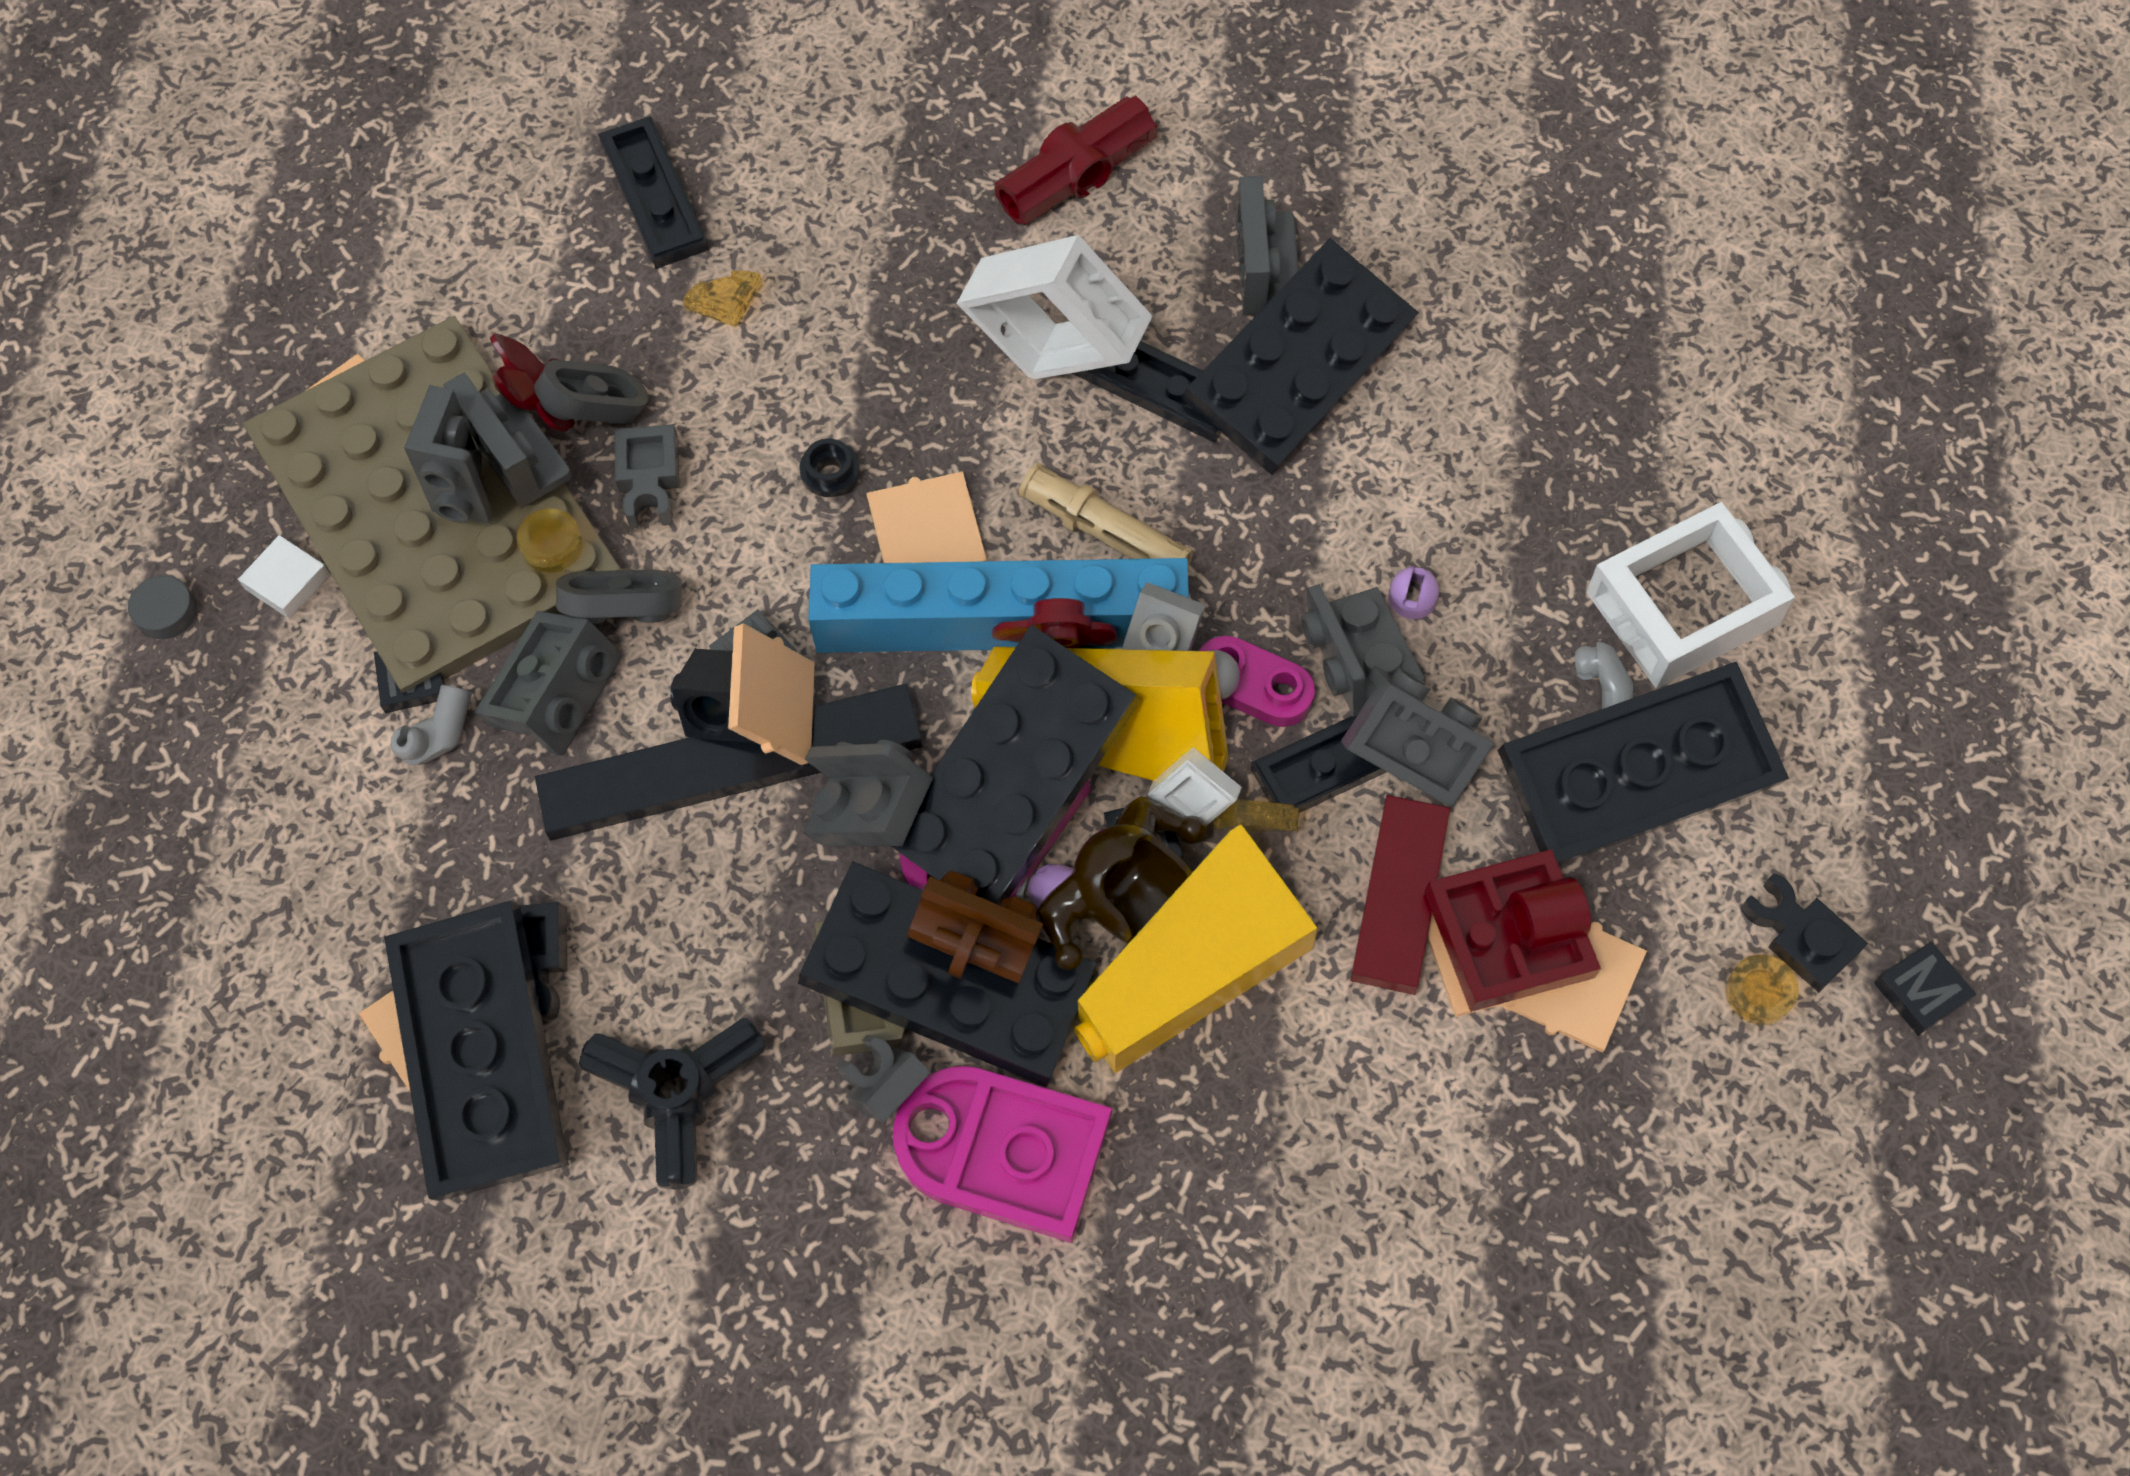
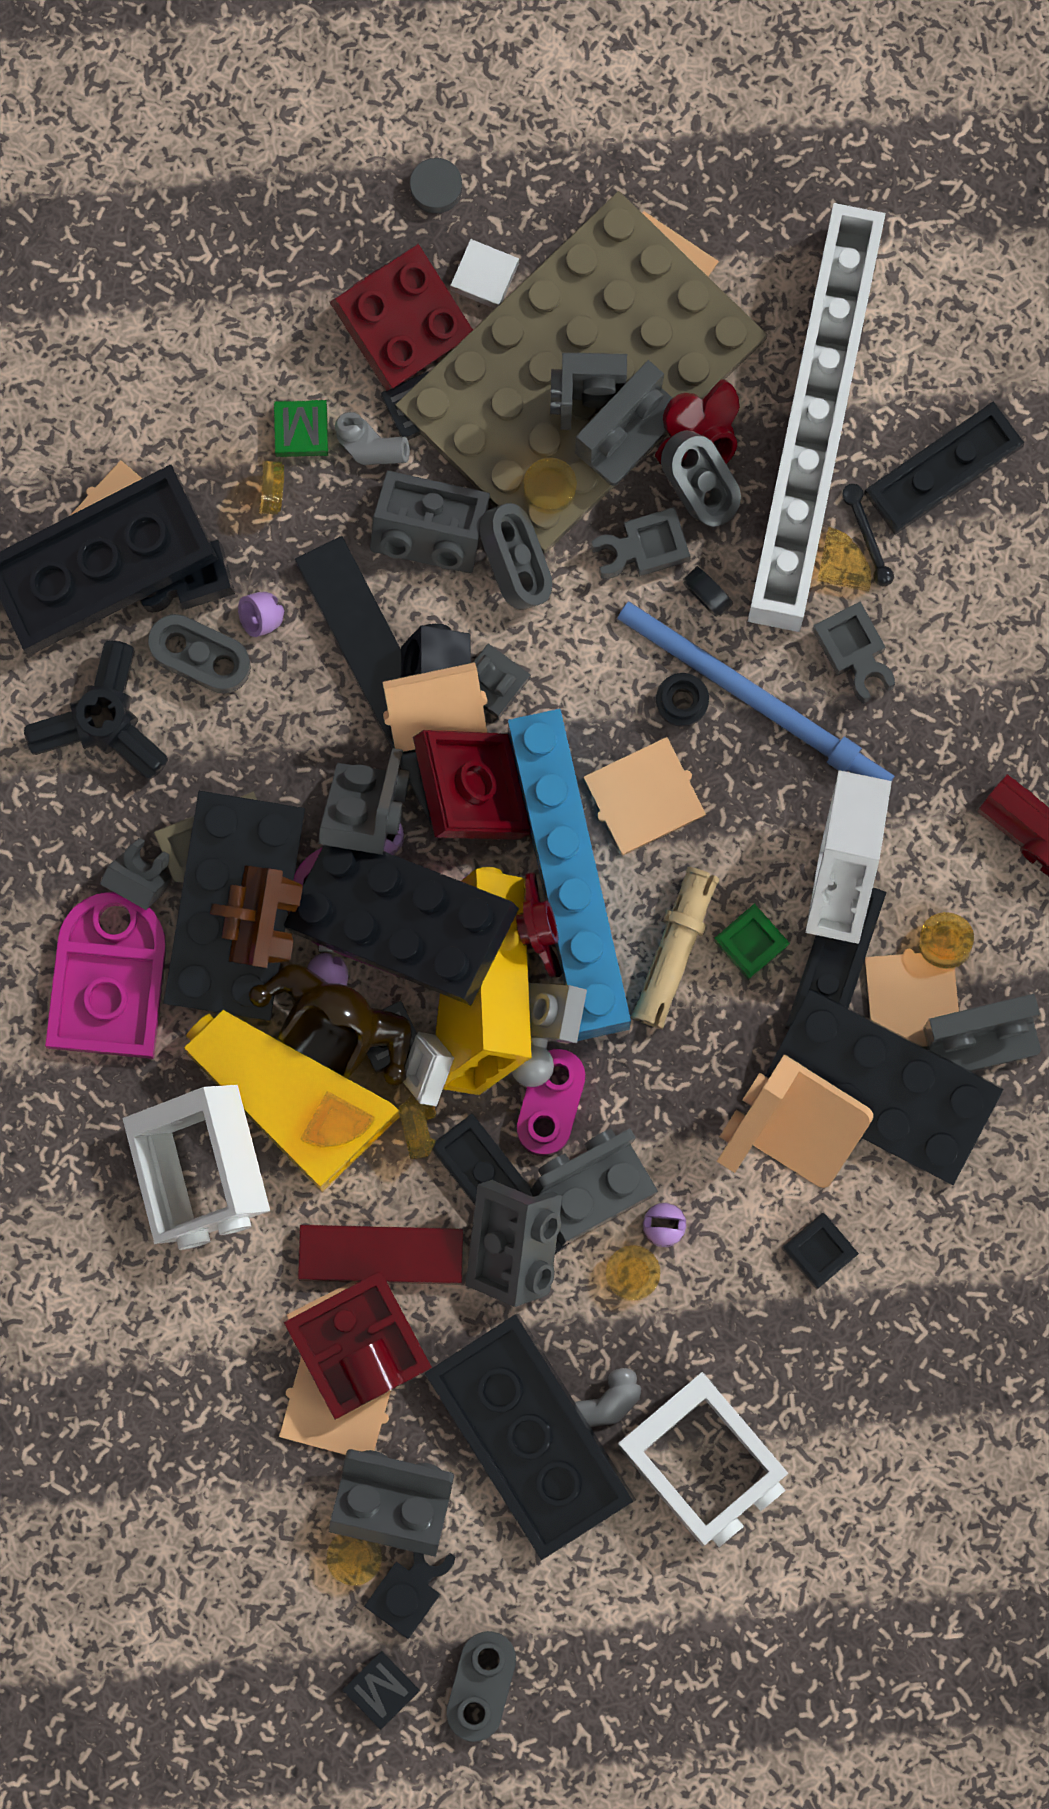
camera: 75 degrees right, 15 degrees up
none -> white window [122,1085,270,1250]
none -> dark grey plate [148,614,251,694]
none -> lavender hinge [238,592,284,637]
none -> clear yellow tile [259,461,284,515]
none -> green tile [274,400,329,457]
none -> clear yellow tile [301,1091,375,1147]
none -> dark red plate [329,244,473,391]
none -> dark grey bracket [329,1449,454,1557]
none -> dark red plate [413,730,531,840]
none -> dark grey plate [447,1631,516,1742]
none -> clear yellow tile [606,1245,660,1301]
none -> medium blue bar [617,601,895,781]
none -> black tile [683,566,734,617]
none -> green tile [713,903,790,980]
none -> light nougat bracket [716,1055,873,1188]
none -> white brick [748,203,886,632]
none -> black tile [782,1212,859,1290]
none -> dark grey plate [812,601,895,704]
none -> black hinge [842,483,894,587]
none -> light nougat piece [864,948,959,1047]
none -> clear yellow tile [919,912,974,969]

